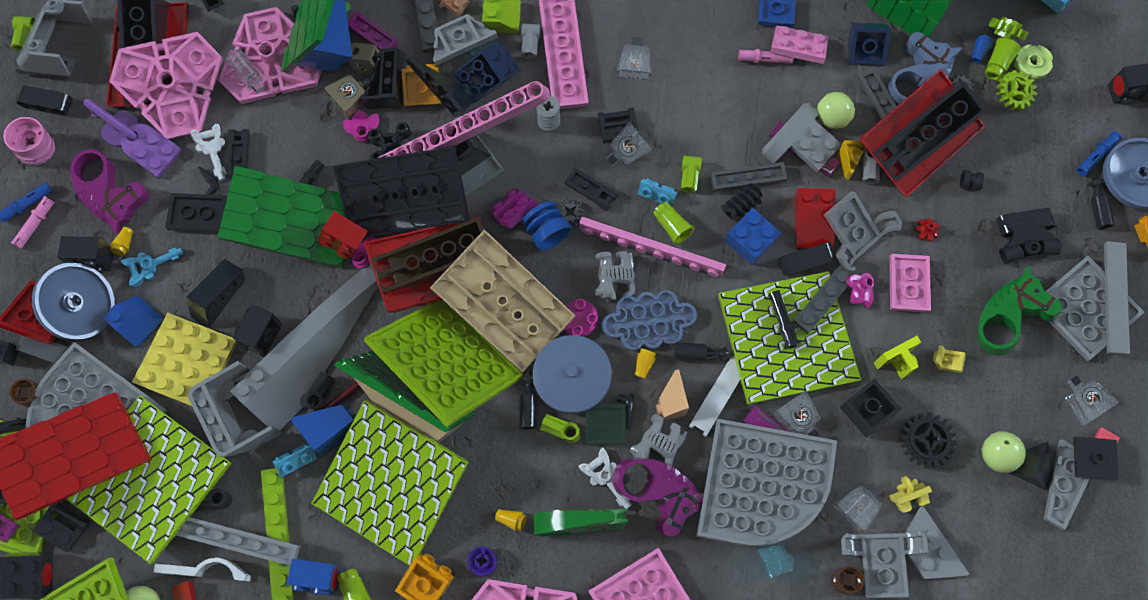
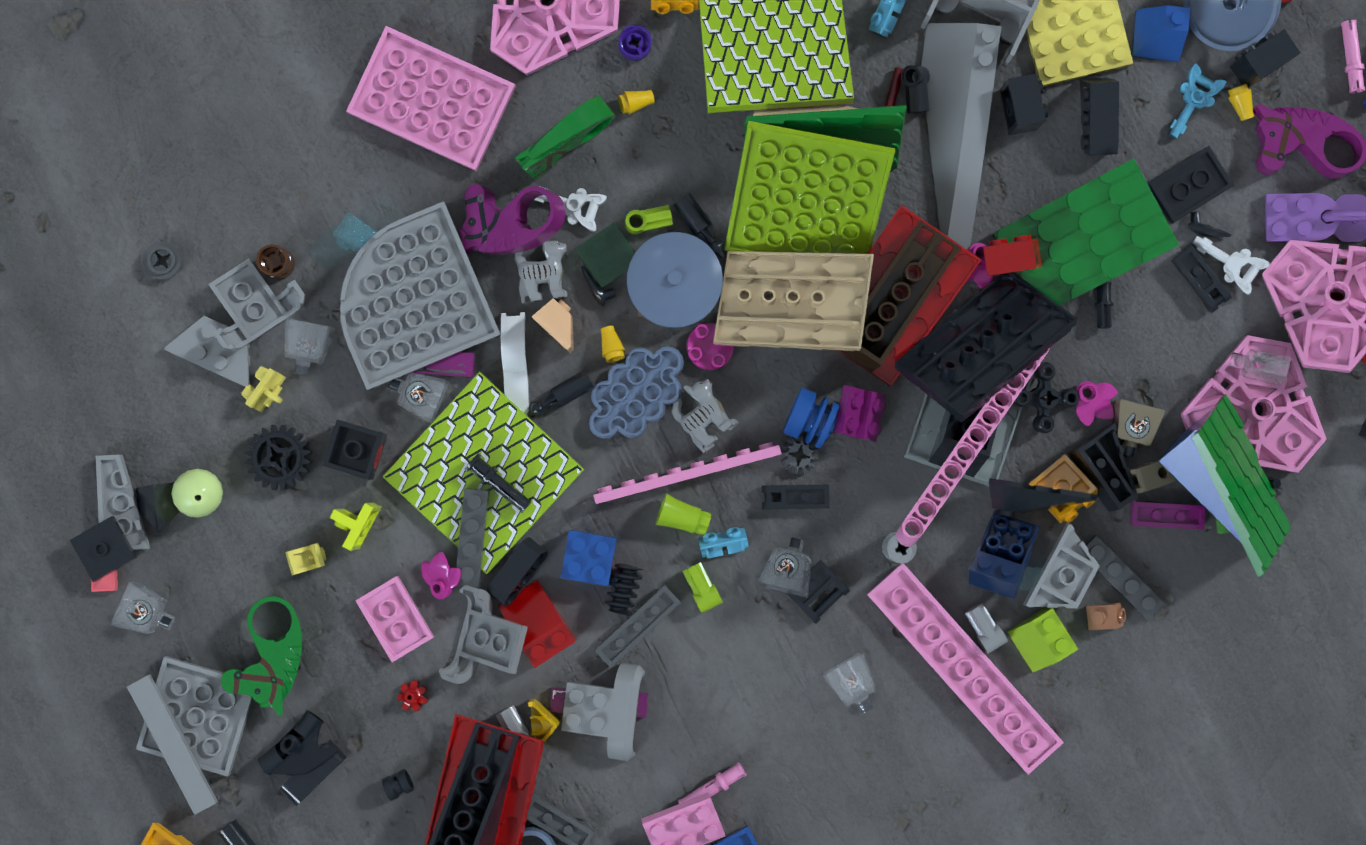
camera: 145 degrees right, 15 degrees up
blue slope [290,405,356,457] -> none
yellowish green piece [817,92,855,130] -> none

